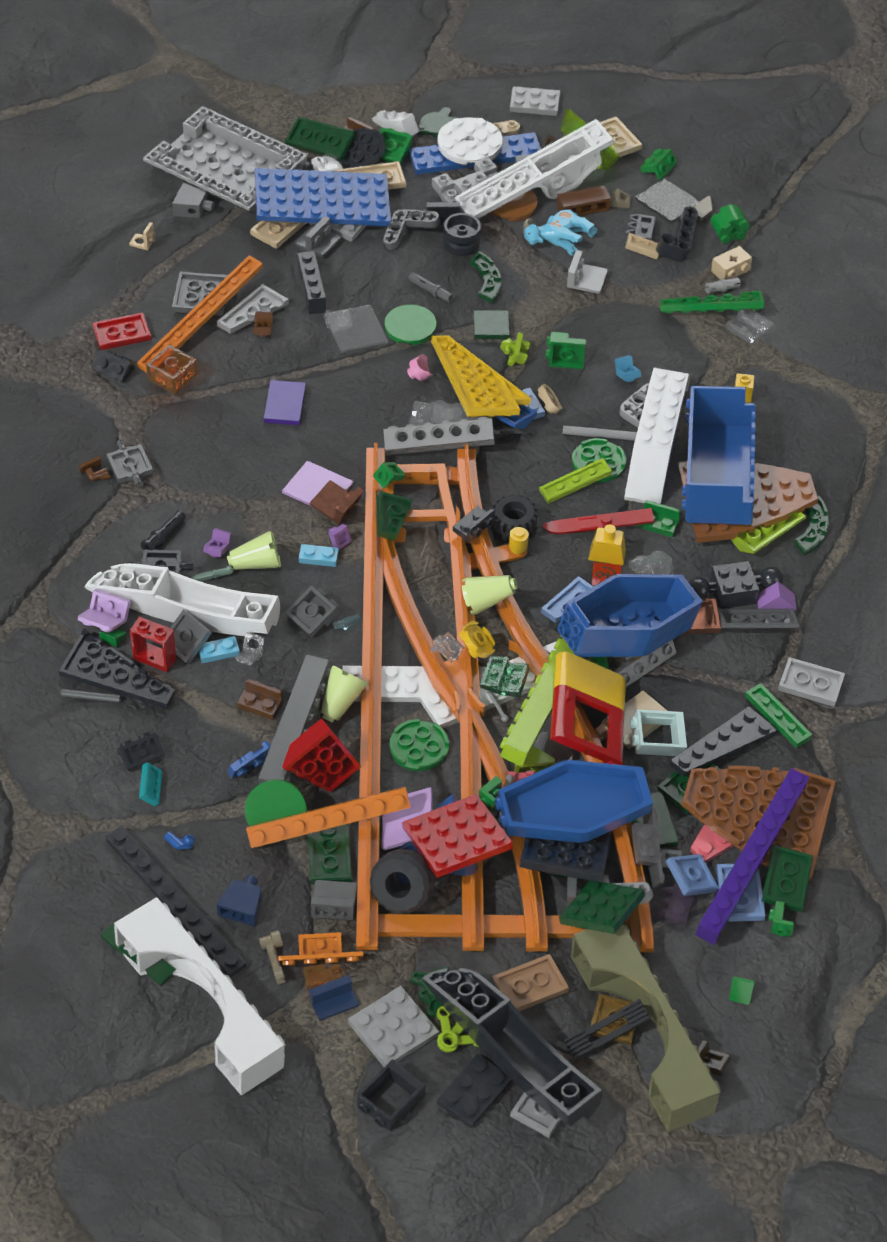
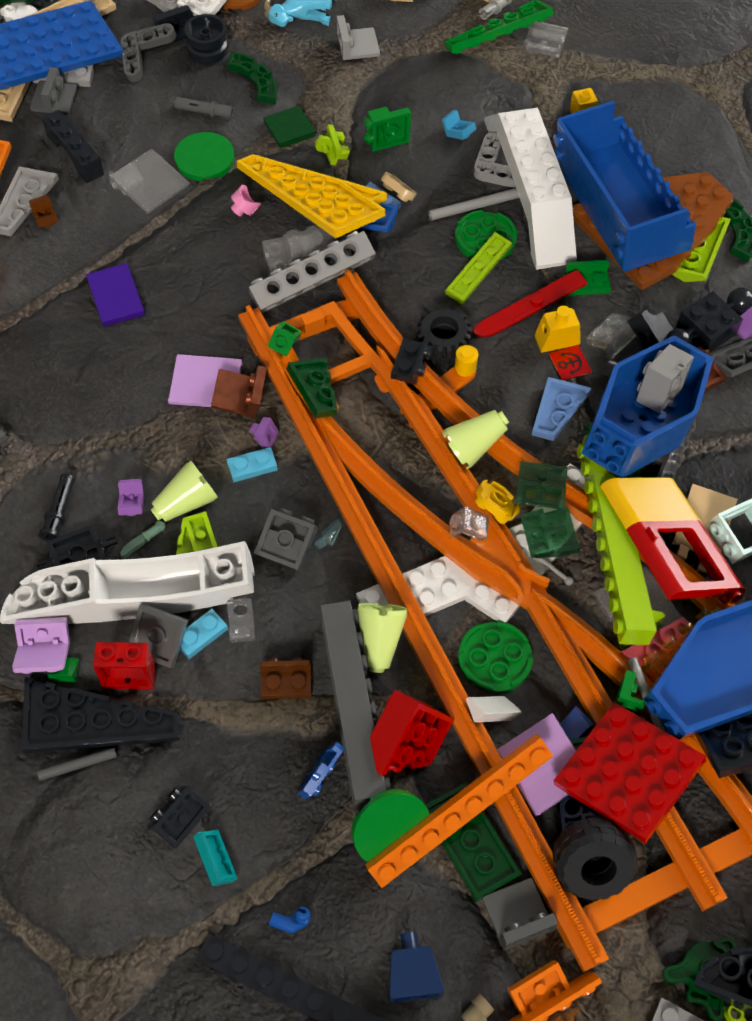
camera: 25 degrees left, 10 degrees up
none -> lime wing [176,511,218,555]
none -> white slope [466,696,522,722]
none -> clear green slope [516,461,568,510]
none -> black brick [627,310,673,349]
none -> light grey brick [636,344,694,414]

